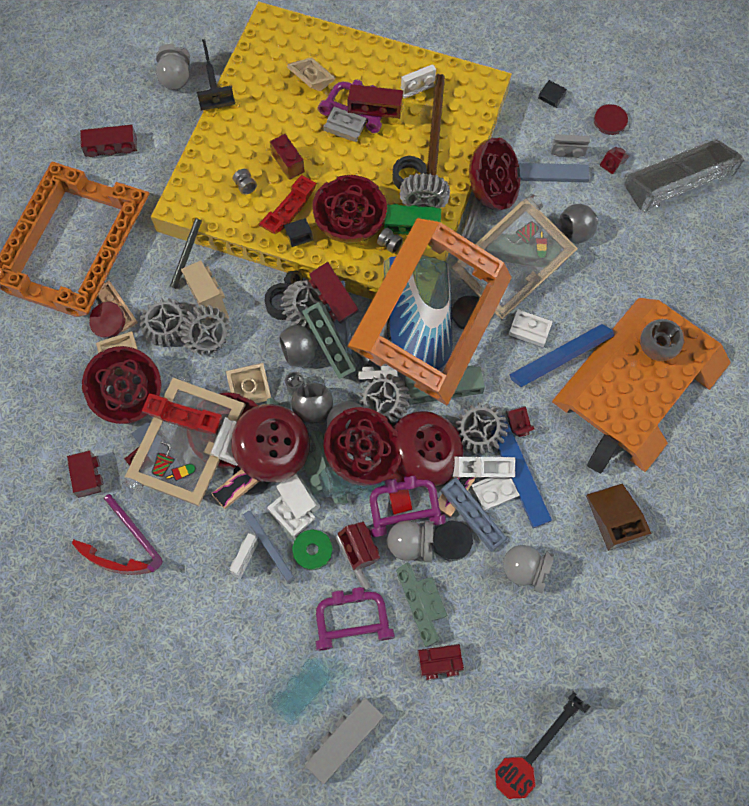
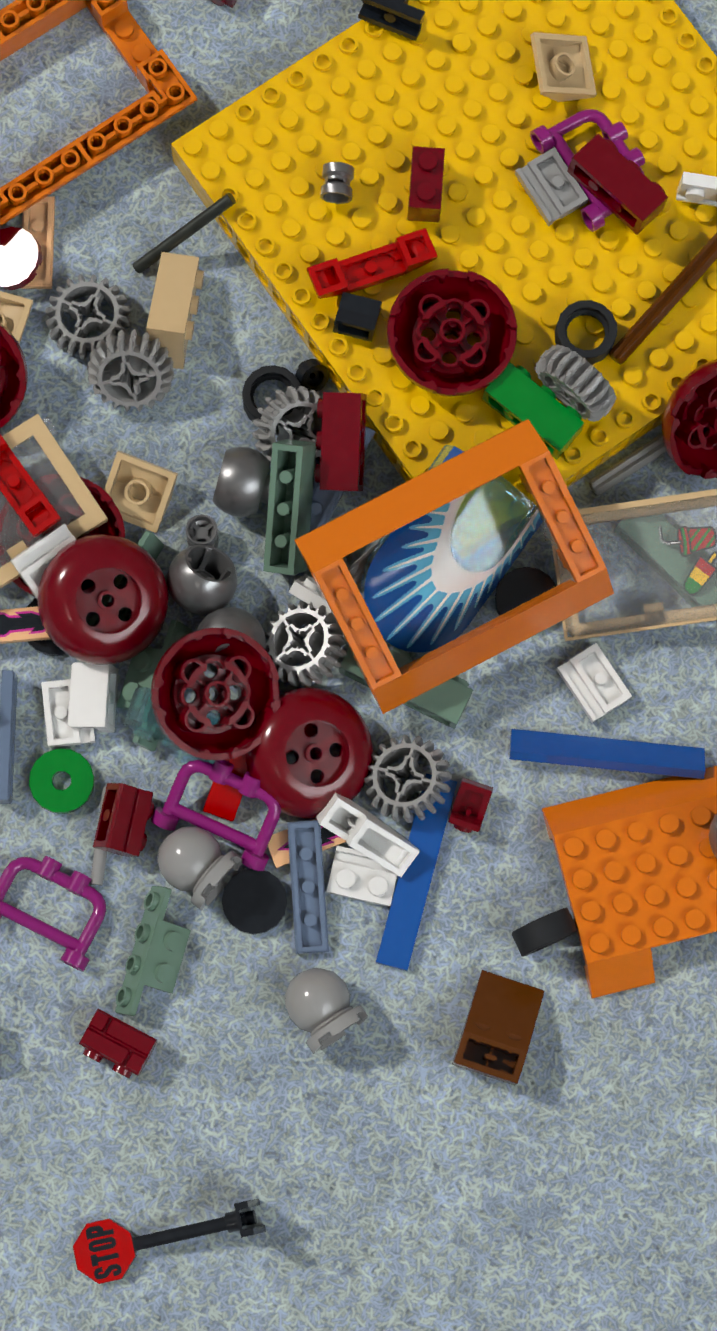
camera: 30 degrees right, 10 degrees up
flat silver wheel [377,228,403,254] -> none

